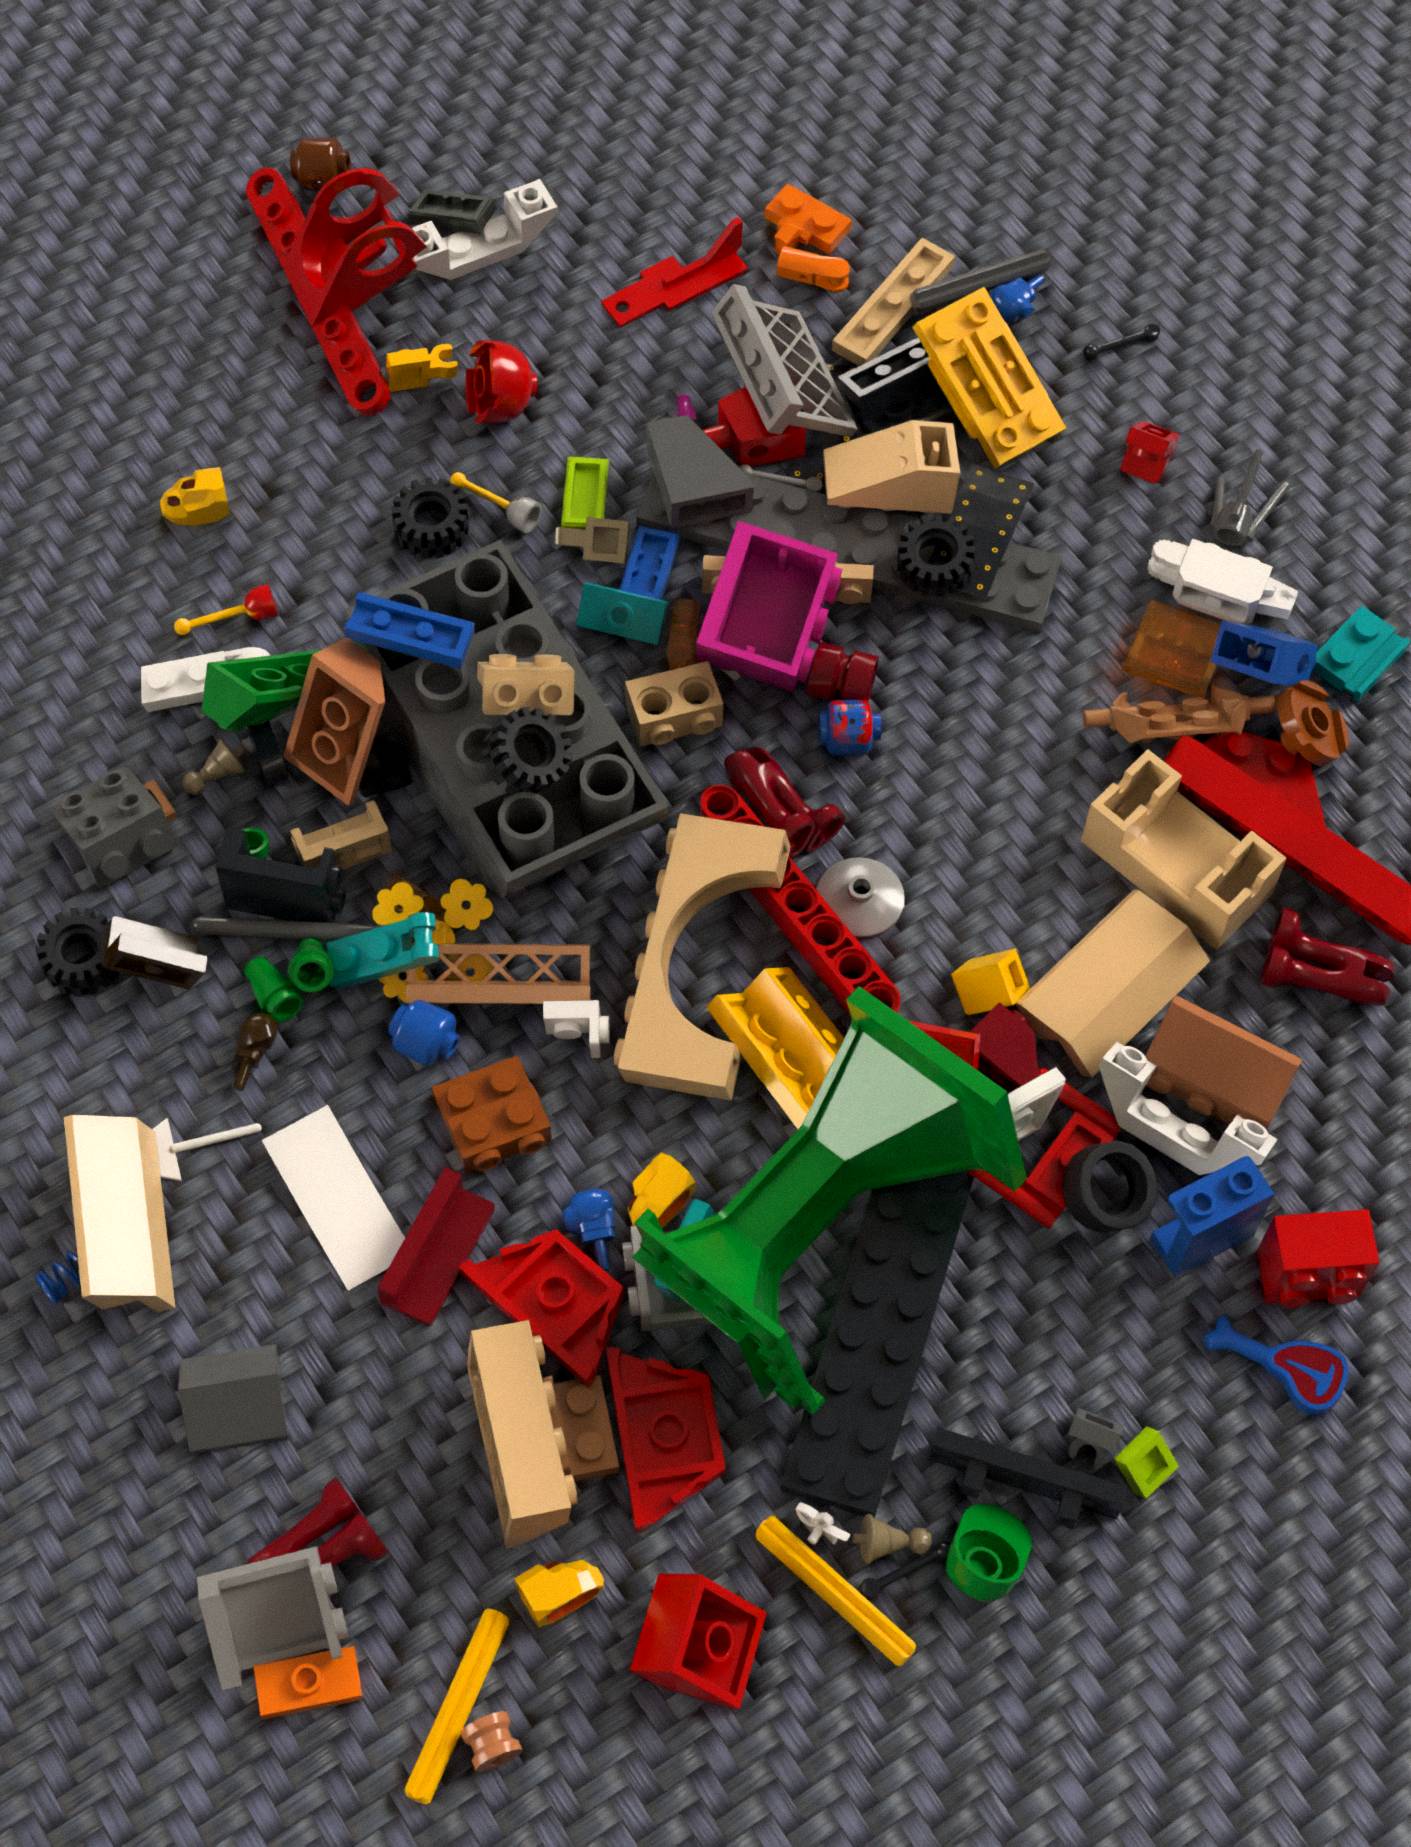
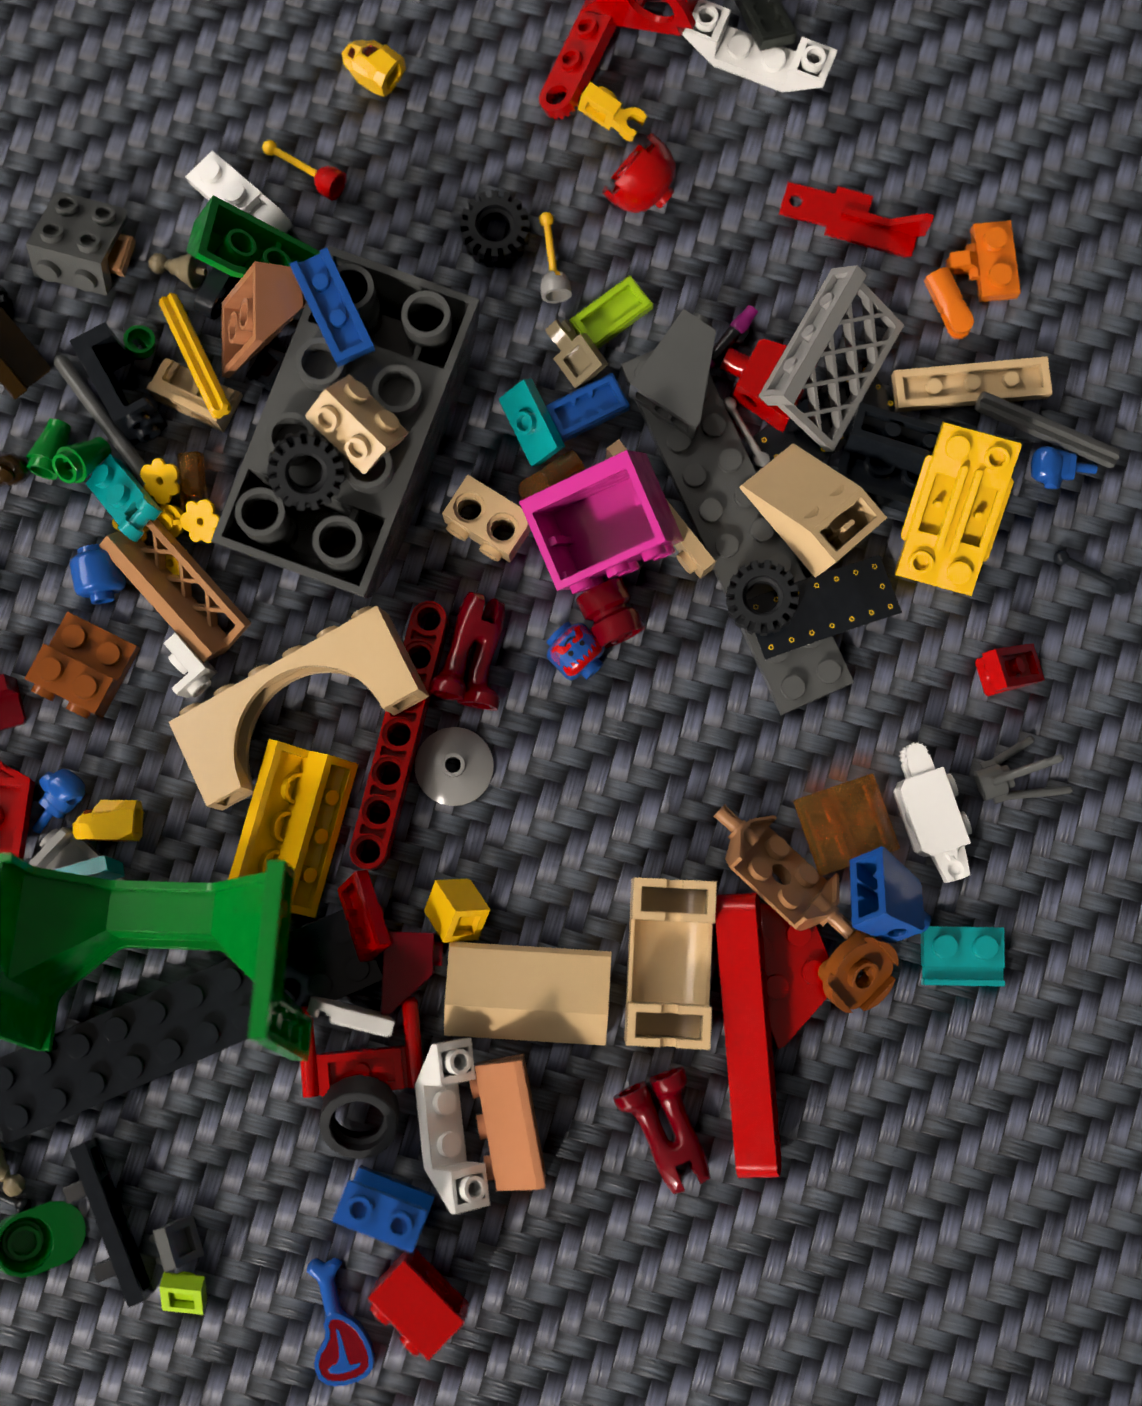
camera: 50 degrees right, 20 degrees up
none -> yellow axle [159,293,232,419]

